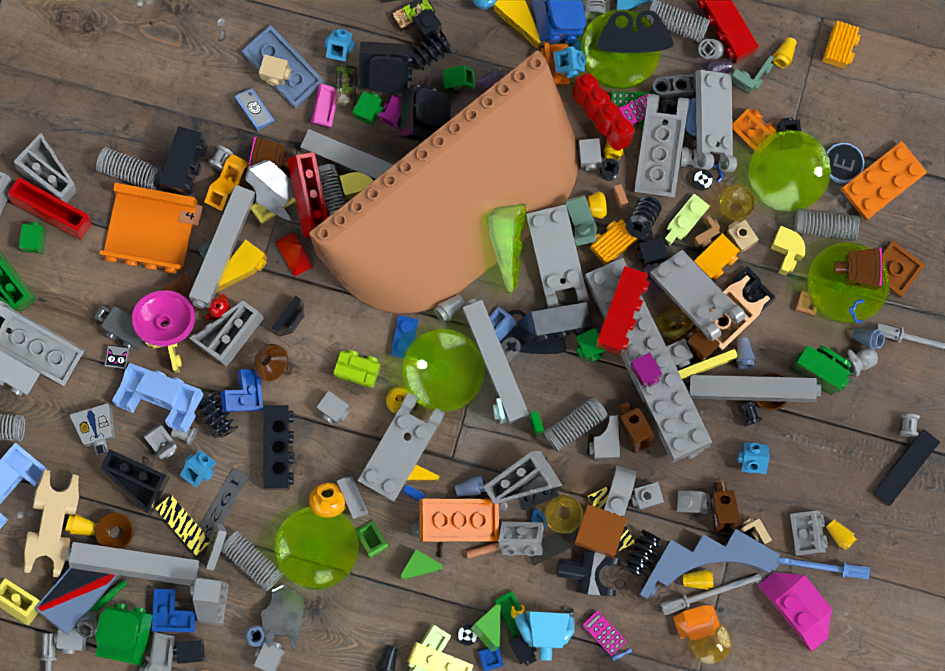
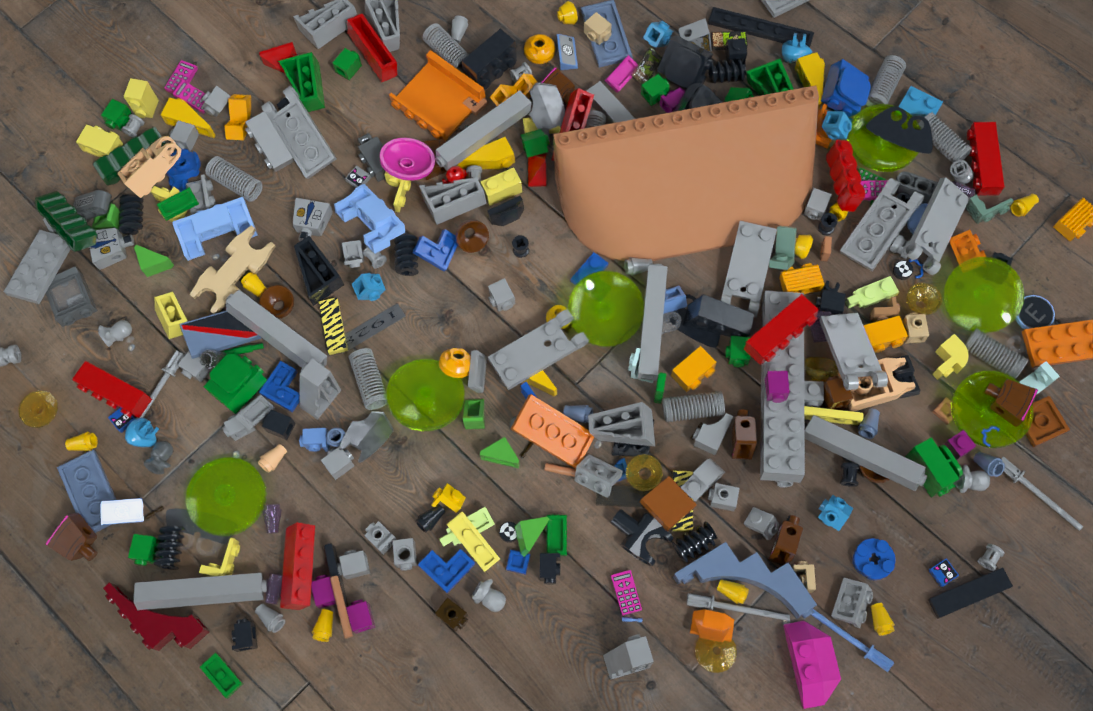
camera: 35 degrees right, 10 degrees down
light grey tile [203,523,227,570] -> none
black brick [263,405,294,490] -> none
lime brick [333,349,381,389] -> none
clear neon green wedge [487,203,526,294] -> none
medium azure torso [511,605,575,661] -> none
black piece [626,196,662,238] -> none
none -> medium blue brick [299,428,330,452]
none -> yellow bracket [431,483,466,513]
none -> light grey cone [451,16,468,44]
none -> light grey bush [466,165,482,185]
none -> light yellow brick [481,167,522,206]
none -> black bush [512,235,529,258]
none -> green brick [520,129,550,158]
none -> light orange piece [524,34,555,64]
none -> yellow cone [557,1,578,25]
none -> light orange brick [671,346,717,392]
none -> light grey torso [678,18,712,52]
none -> green wedge [746,59,794,96]
none -> blue plate [853,538,895,580]
none -> tile [928,558,959,587]
none -> magenta brick [943,430,976,460]
none -> light aqua bracket [1019,361,1060,395]

